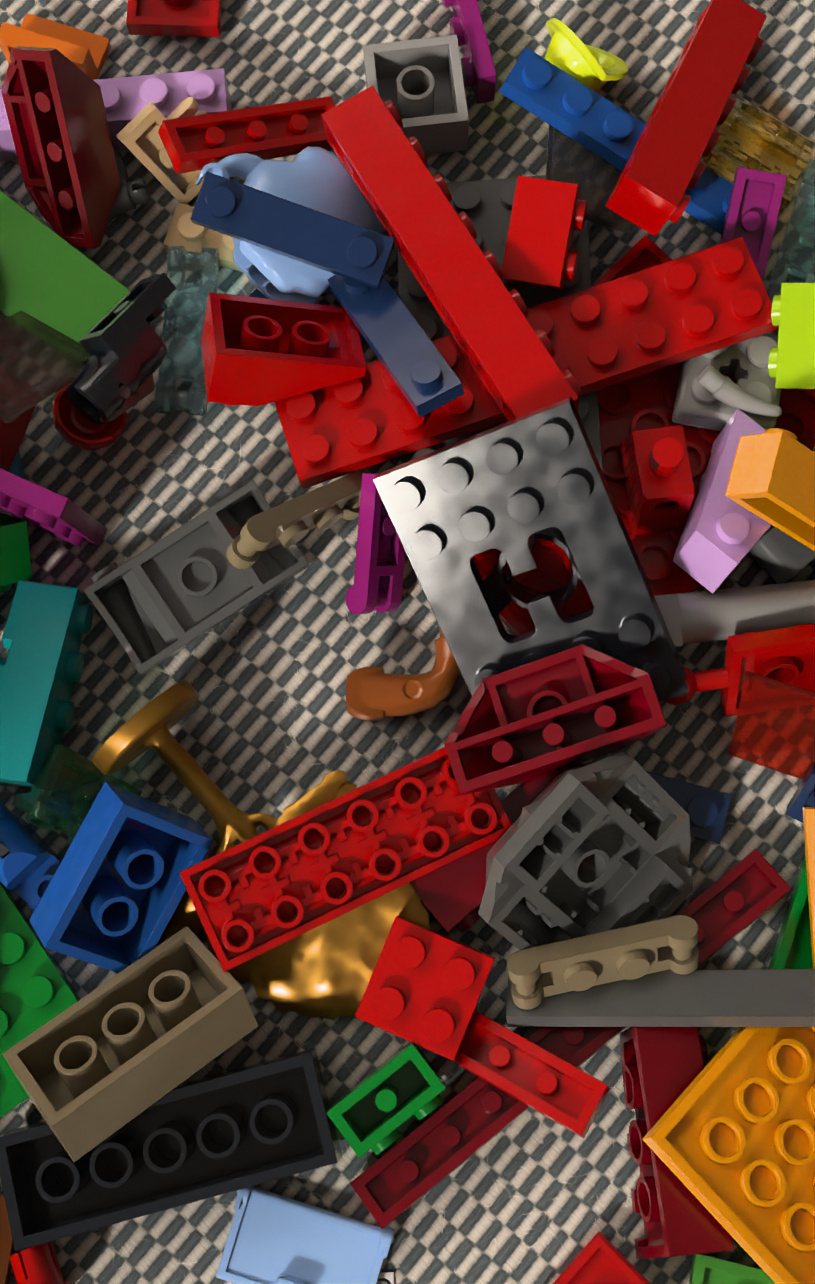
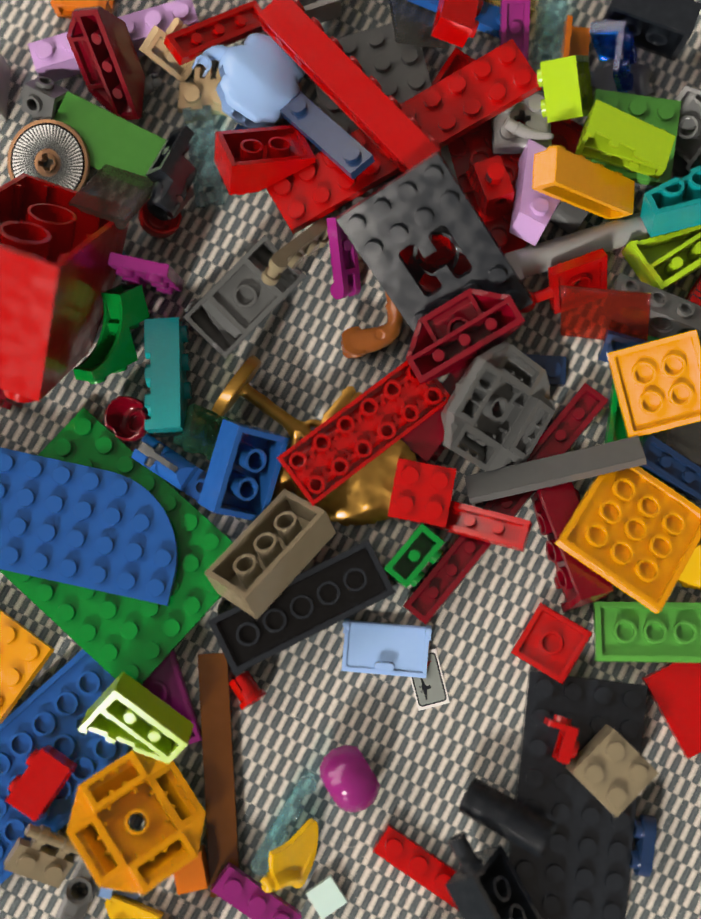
camera: 15 degrees left, 5 degrees up
dark blue plate [190,172,396,290] -> none
red brick [501,176,588,292] -> none
dark tan plate [507,915,699,1010] -> none

